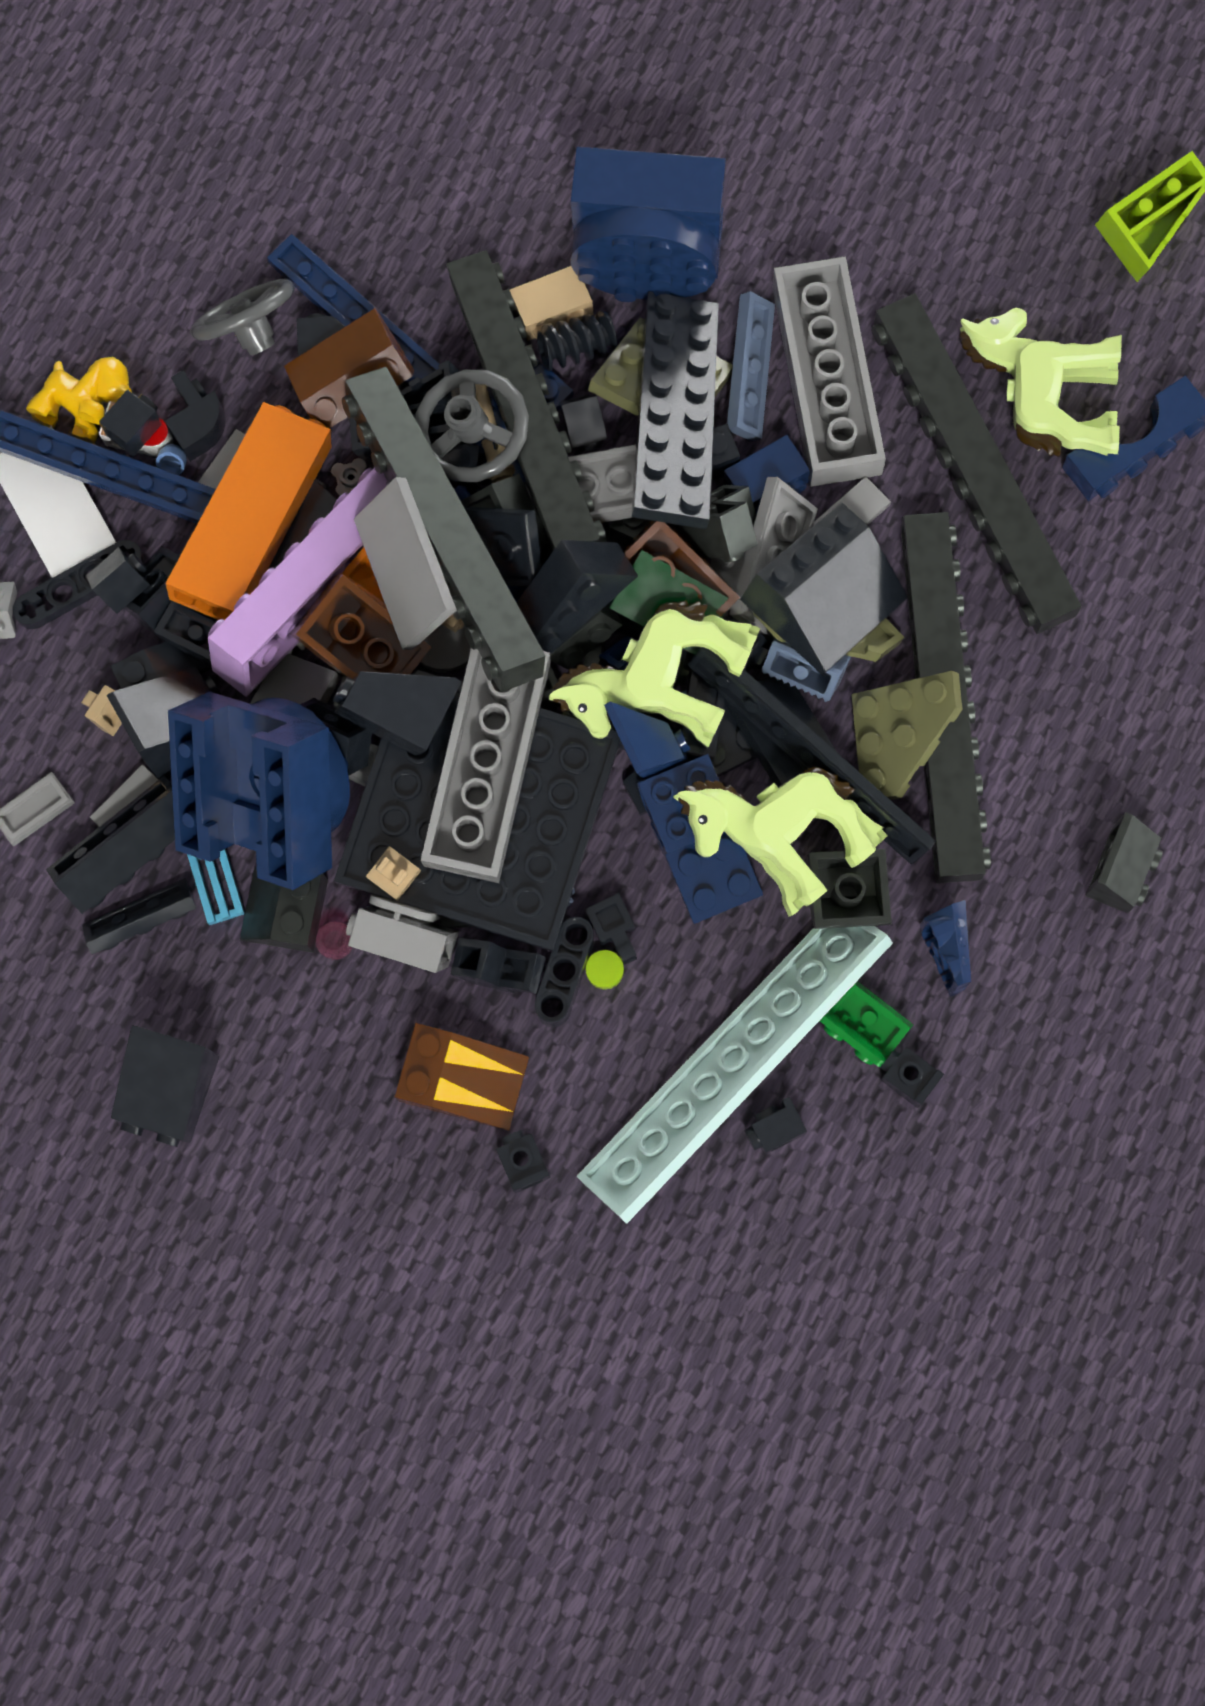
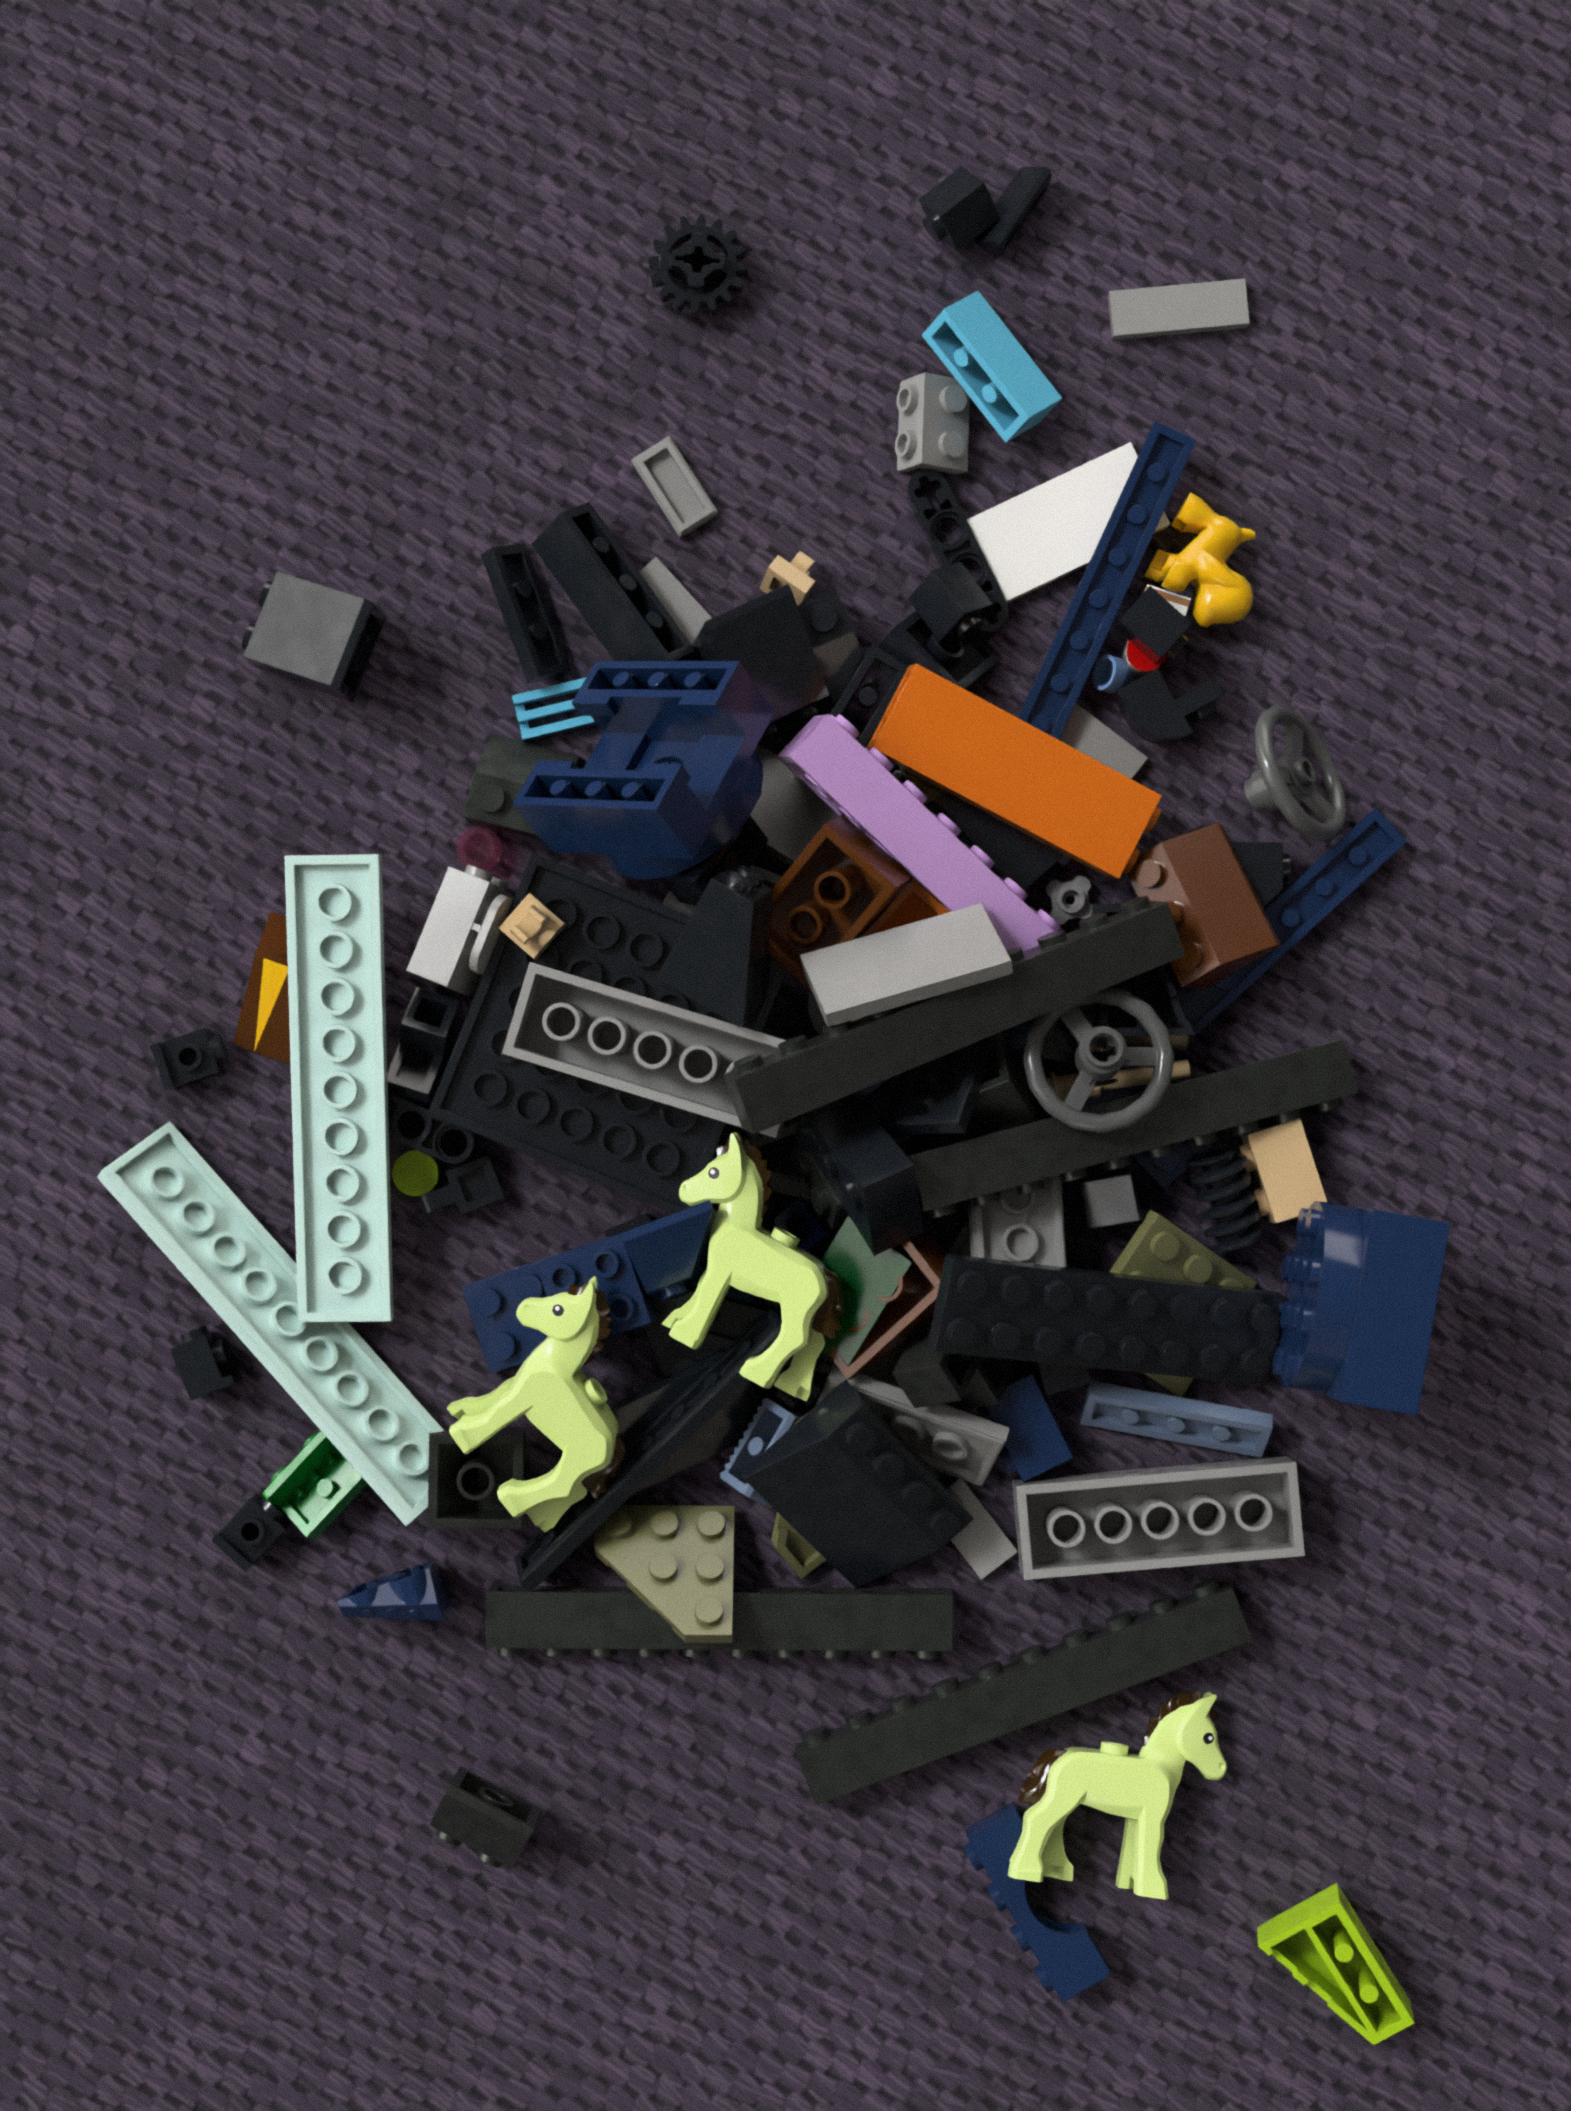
camera: 90 degrees right, 10 degrees up
none -> light aqua plate [284,854,394,1322]

